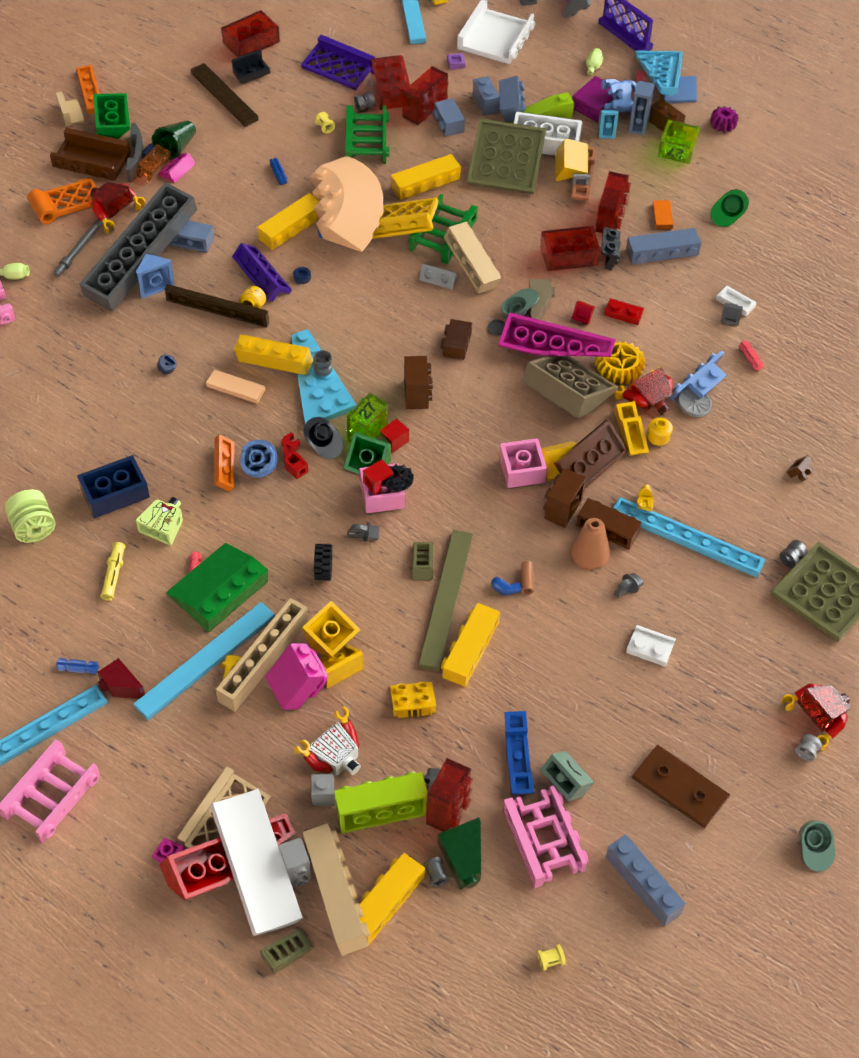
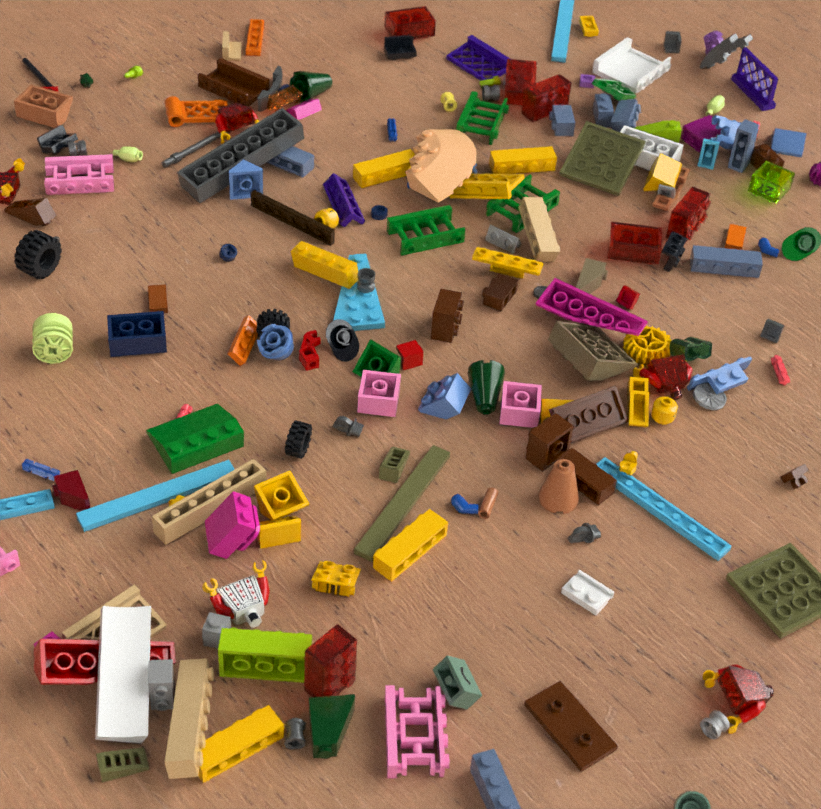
camera: 15 degrees right, 10 degrees down
green slope [93,93,130,139] -> none
light yellow pin [100,542,125,601] -> none
yellowish green torso [136,497,183,546] -> none
dark brown tile [191,63,259,127] -> none
light nougat tile [206,369,265,403] -> none
clear neon green brick [346,393,388,442] -> none
red panel [363,460,393,495] -> none
black gear [382,464,414,491] -> none
sand green cap [501,289,539,319] -> none
blue slope [504,711,534,795] -> none
red plate [604,298,644,325] -> none
medium azure wing [635,51,683,96] -> none
white tile [716,286,757,317] -> none
flat silver wheel [779,540,807,568] -> none
none -> dark orange tile [148,284,168,313]
none -> black tyre [256,309,290,337]
none -> green fence [387,205,466,256]
none -> medium blue slope [418,373,471,420]
none -> dark green cone [467,360,505,415]
none -> yellow bracket [472,247,543,279]
none -> lime arm [480,76,501,88]
none -> green wing [592,78,637,101]
none -> clear green brick [670,337,712,361]
none -> blue arm [758,238,779,257]

